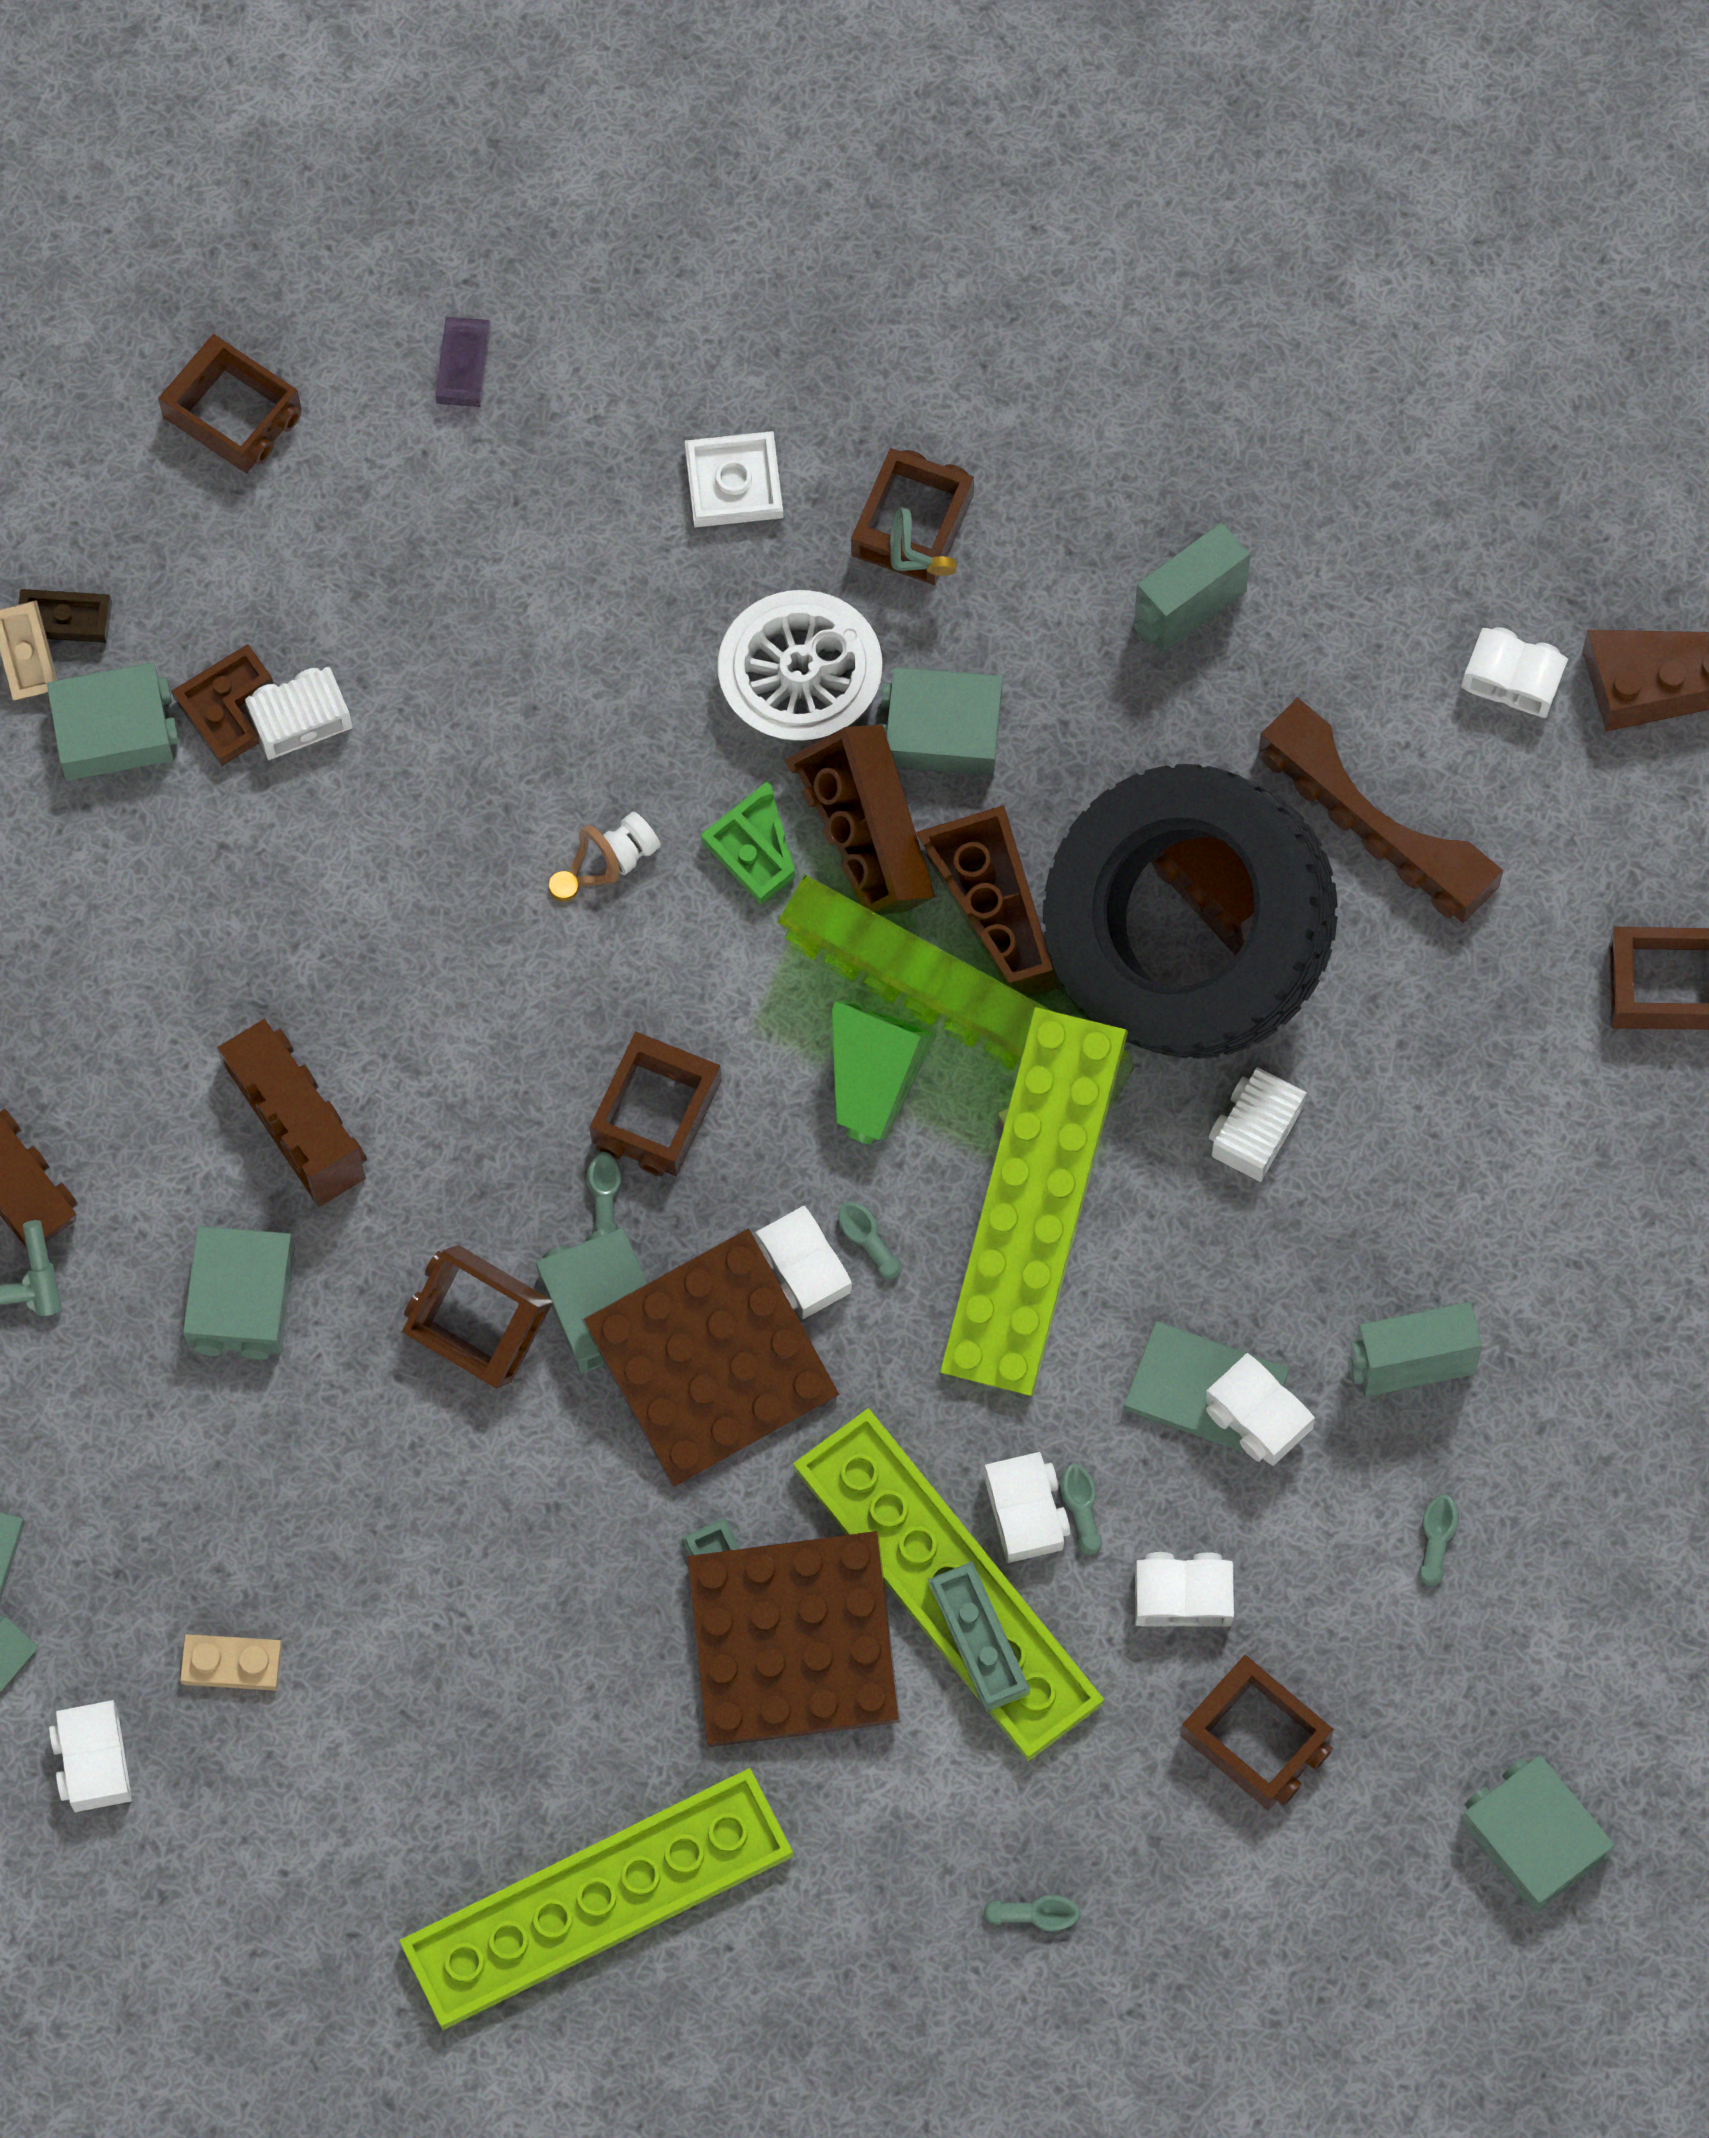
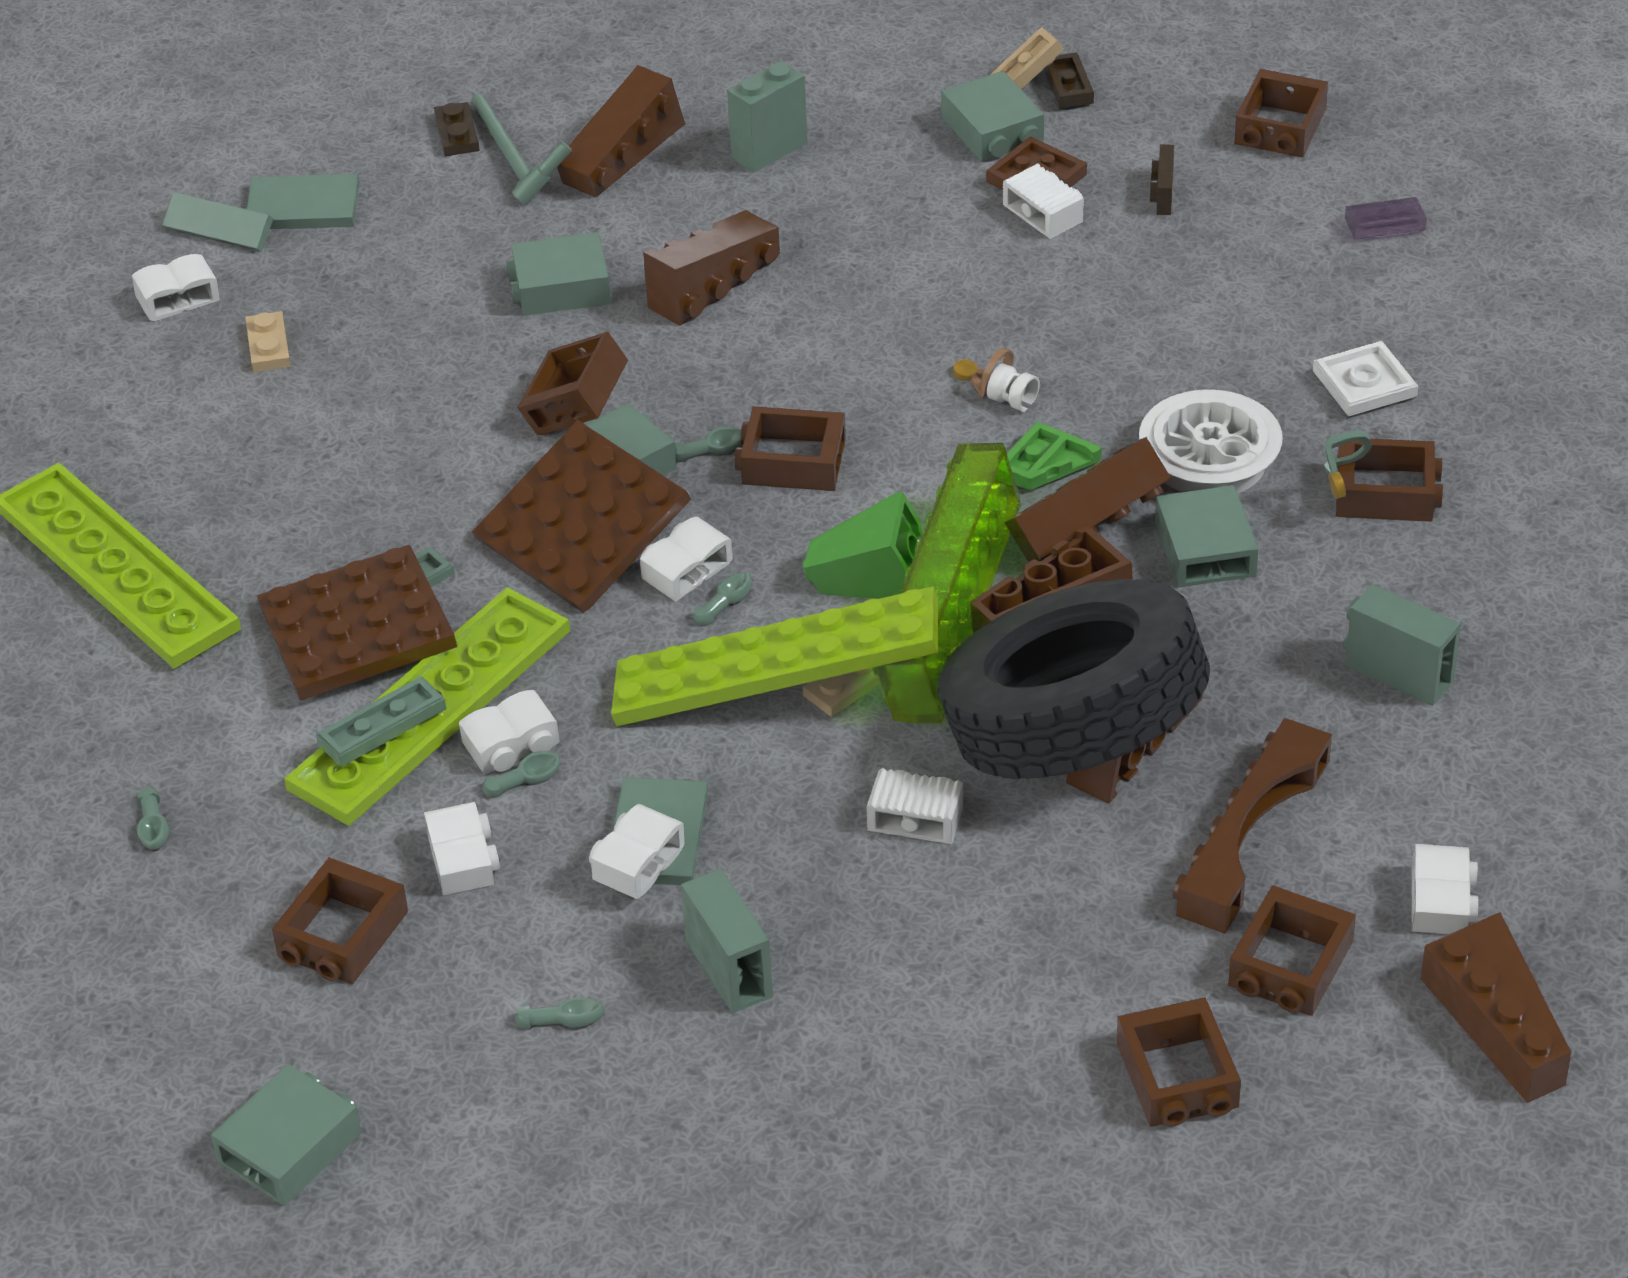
camera: 75 degrees right, 25 degrees down
none -> sand green brick [727,61,808,172]
none -> dark brown plate [1150,144,1174,215]
none -> reddish brown window [1228,885,1356,1016]

